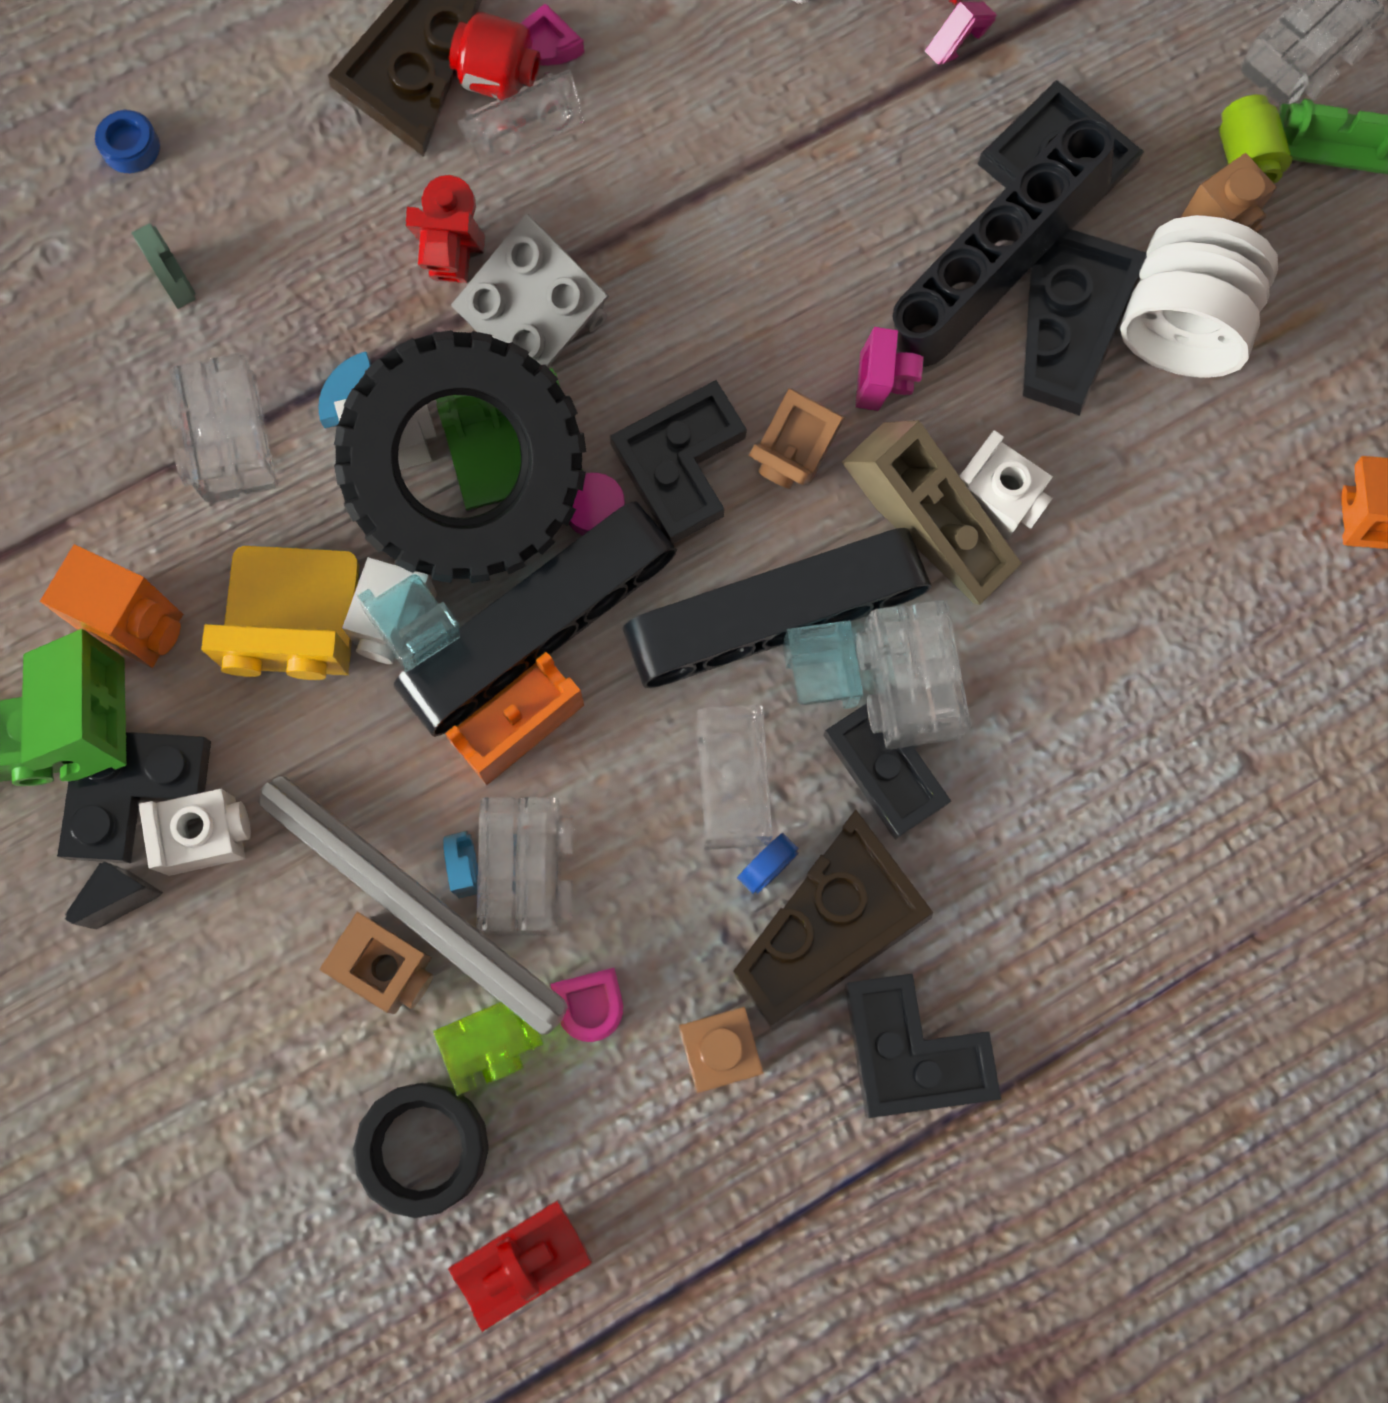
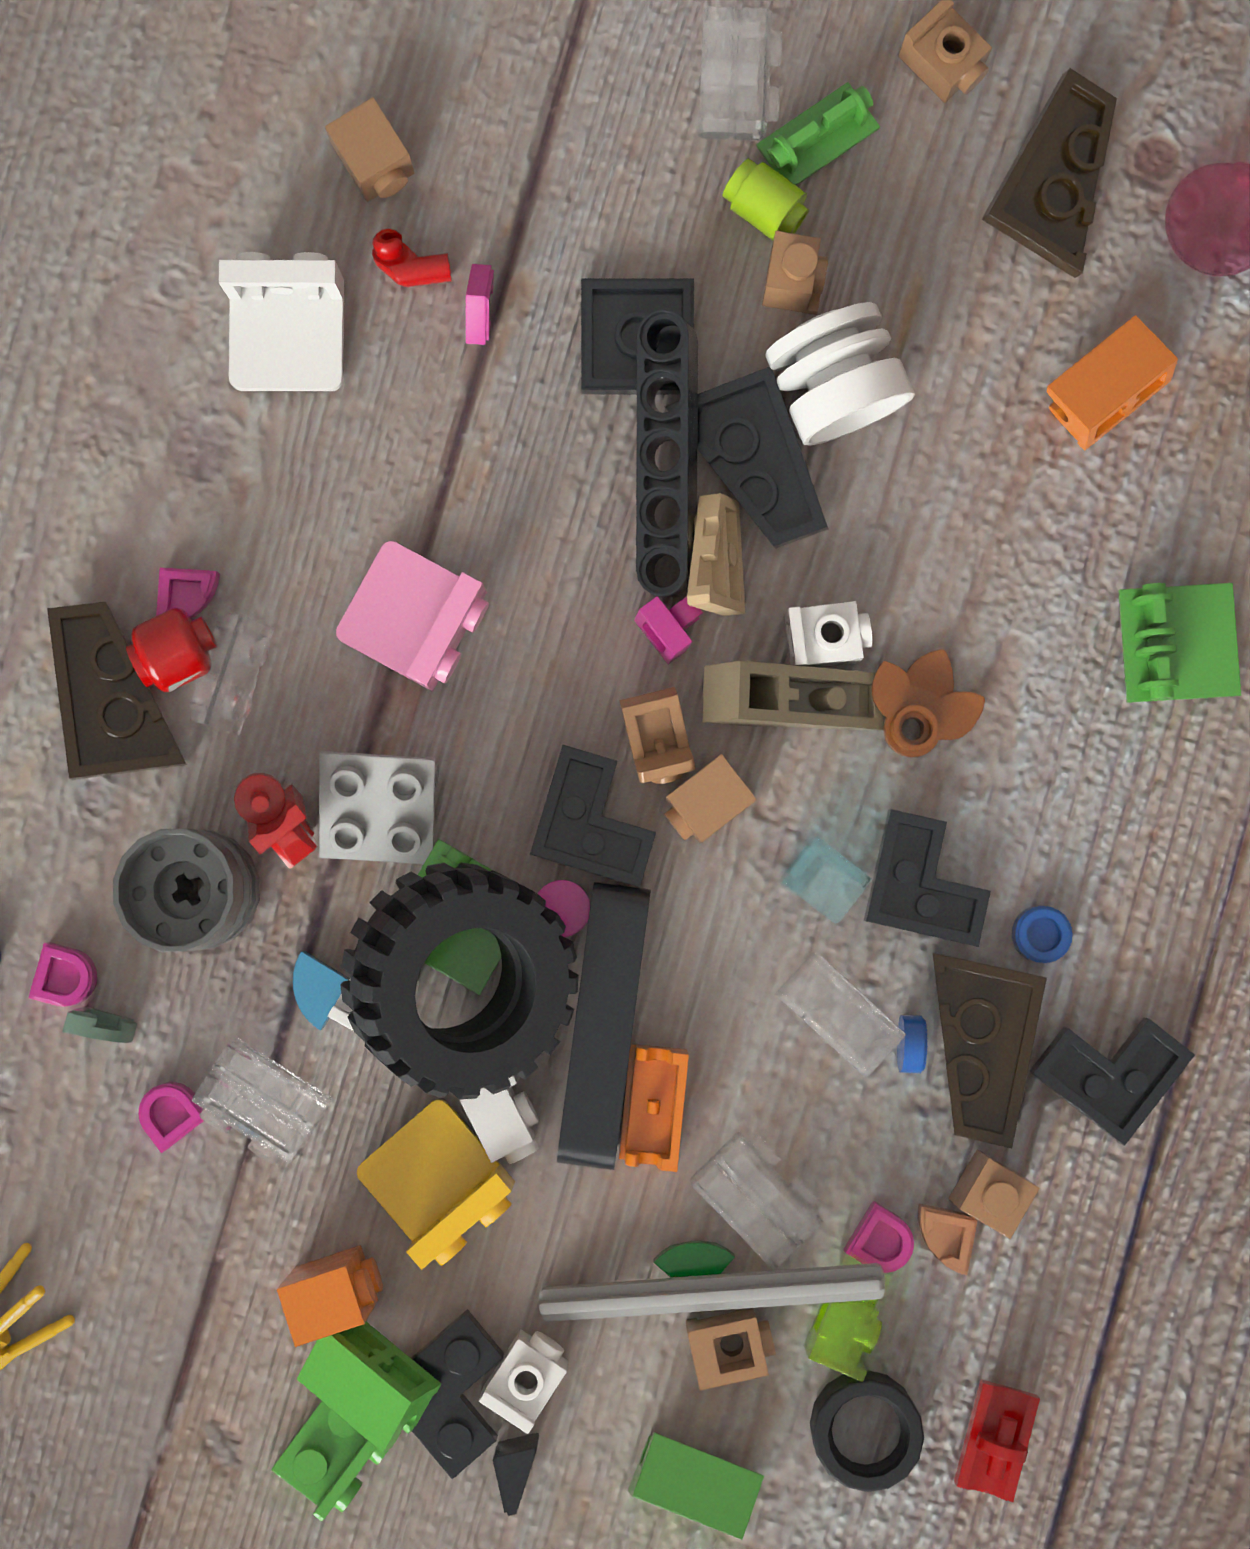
camera: 40 degrees left, 10 degrees up
clear light blue panel [357,574,460,672] -> none
dark azure tile [443,831,483,899] -> none
black beam [622,528,932,688] -> none
clear brick [856,600,971,749] -> none
none -> dark pink tile [28,942,97,1007]
none -> dark grey wheel [113,829,260,952]
none -> dark pink tile [138,1082,211,1153]
none -> bright pink bracket [336,541,489,692]
none -> bright green hinge [628,1432,764,1540]
none -> green tile [653,1241,735,1278]
none -> medium nougat brick [664,754,757,843]
none -> tan wing [687,493,745,616]
none -> dark orange plate [872,649,985,757]
none -> nougat tile [918,1204,978,1275]
none -> blue tile [1012,906,1073,963]
none -> bright green hinge [1118,583,1241,703]

